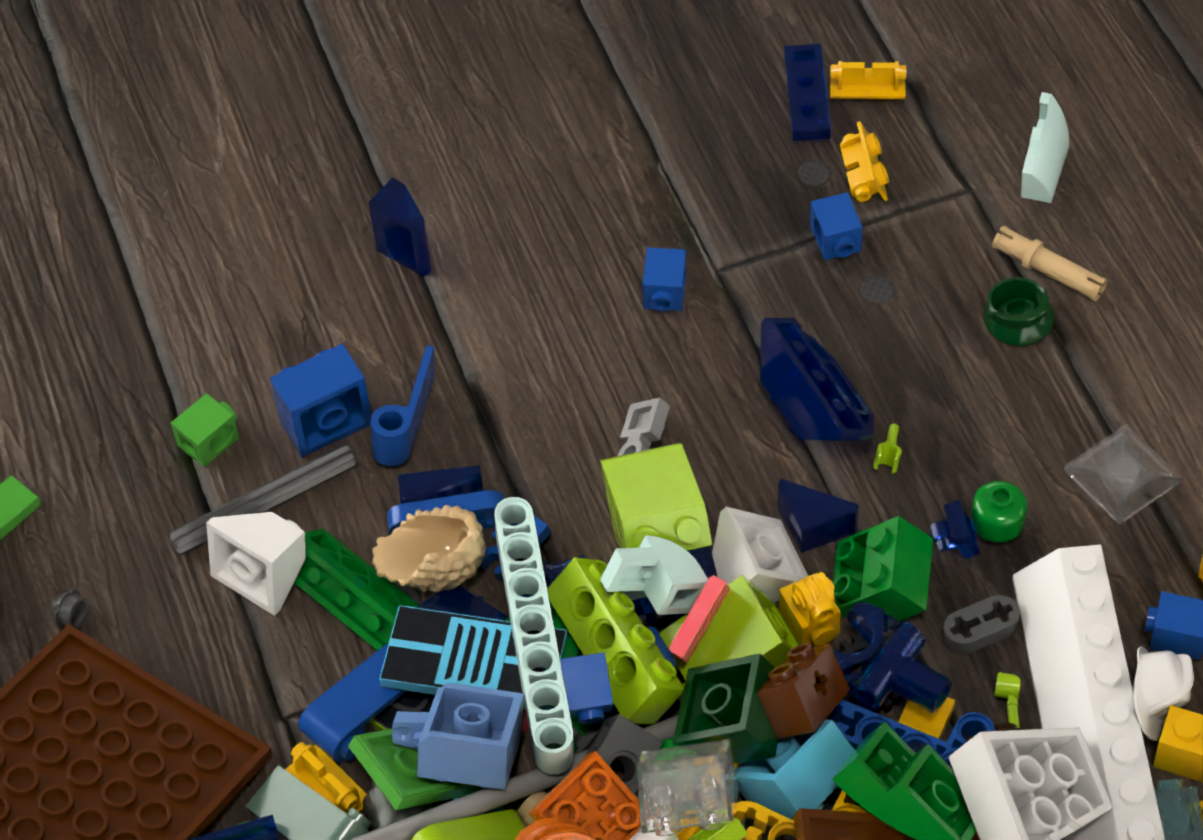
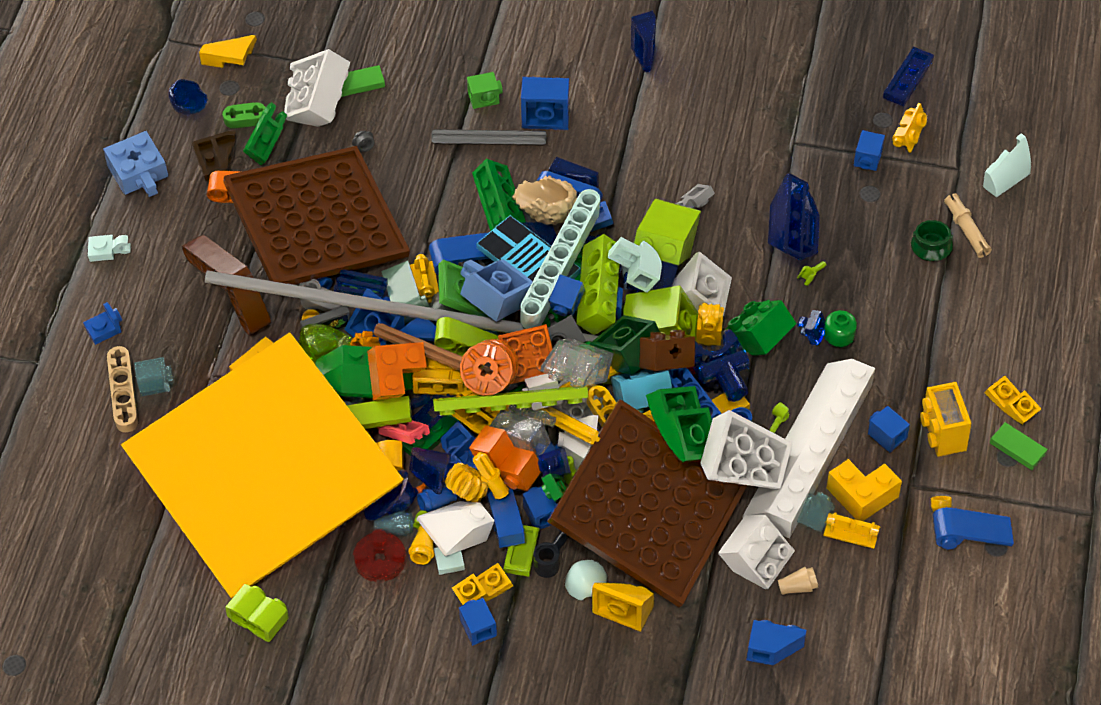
camera: 30 degrees right, 0 degrees up
white slope [206,512,306,616] -> none
blue door [370,345,434,466] -> none
blue brick [642,247,687,311] -> none
coral tile [669,575,730,664] -> none
clear blue slope [778,479,859,553] -> none
yellow hinge [830,61,906,99] -> none
dark grey beam [942,595,1020,655] -> none
clear slope [1064,424,1182,525] -> none
white piece [1133,646,1194,741] -> none

